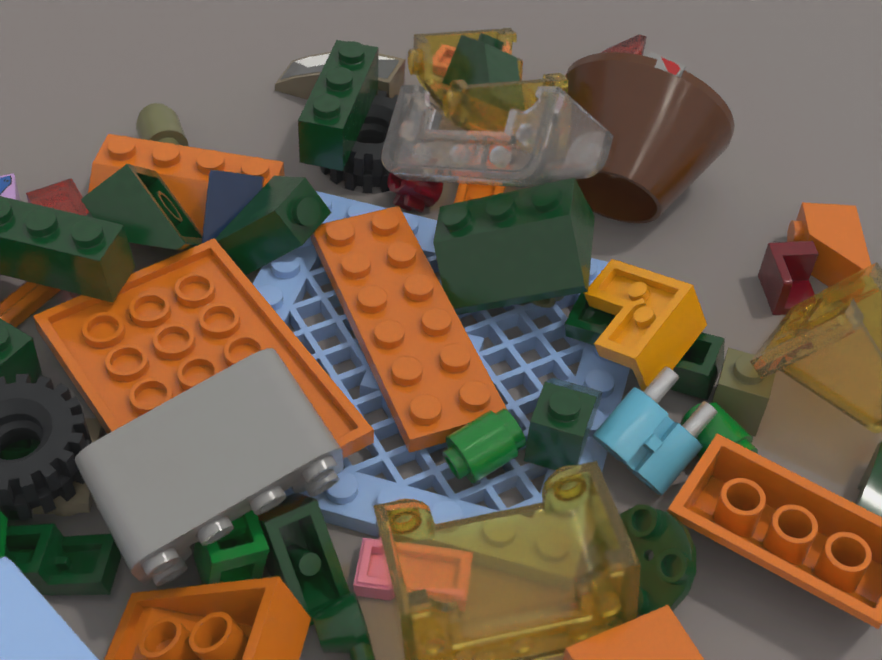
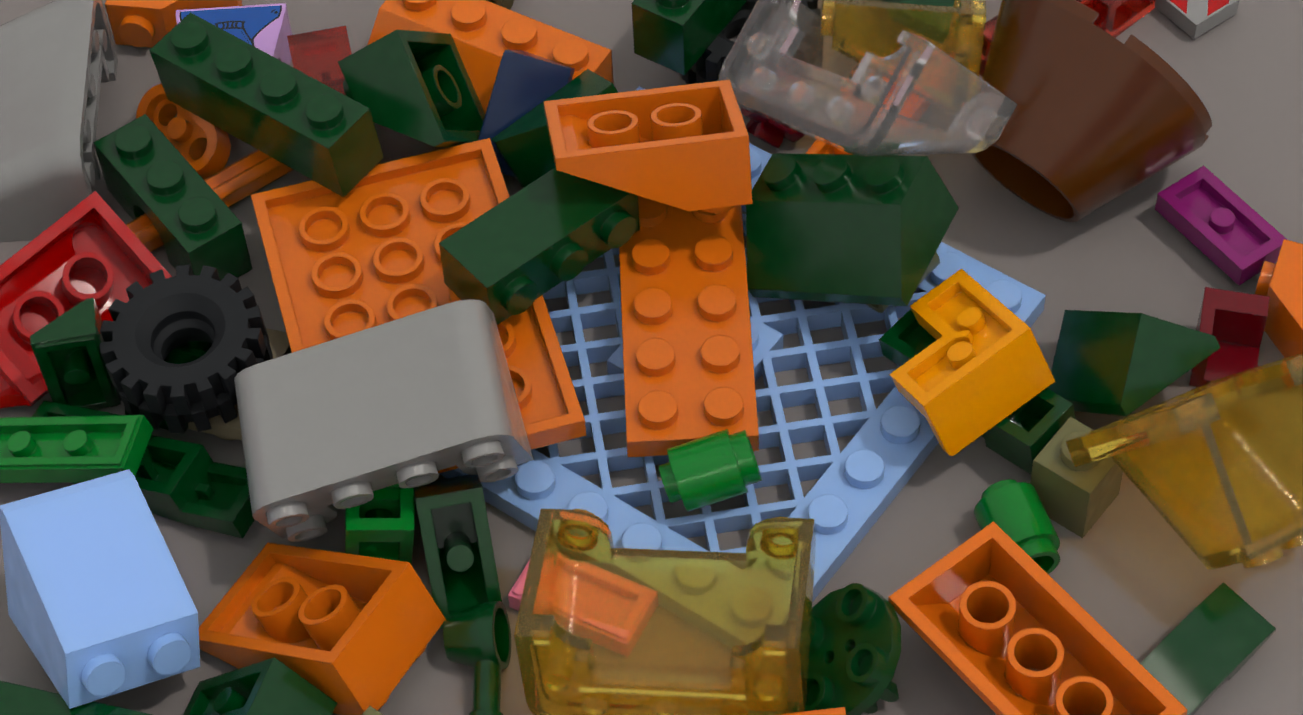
camera: 25 degrees right, 5 degrees up
dark green slope [524,378,602,476] -> none
medium azure piece [592,366,718,496] -> none
none -> dark green brick [439,167,640,325]
none -> orange slope [543,79,753,213]
none -> dark green slope [1047,310,1221,416]
none -> magenta plate [1155,165,1287,286]

